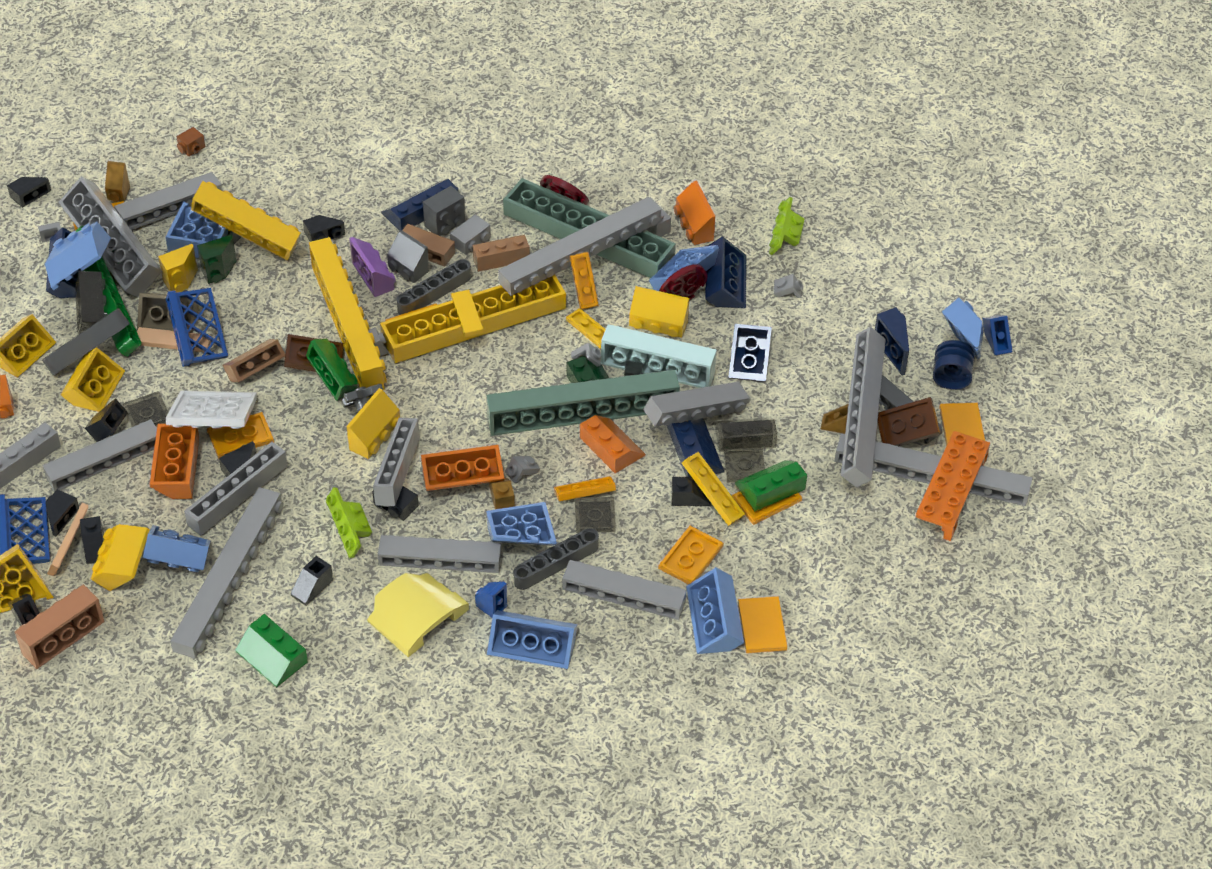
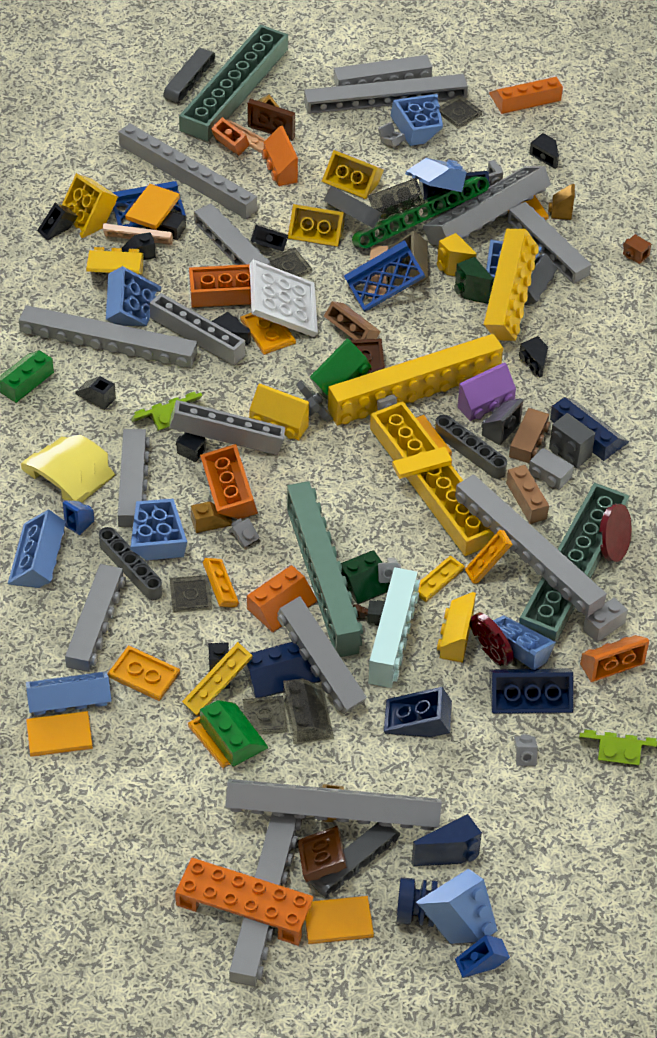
camera: 85 degrees right, 0 degrees up
nougat brick [15,584,105,669] -> none
none -> light orange tile [125,183,180,230]

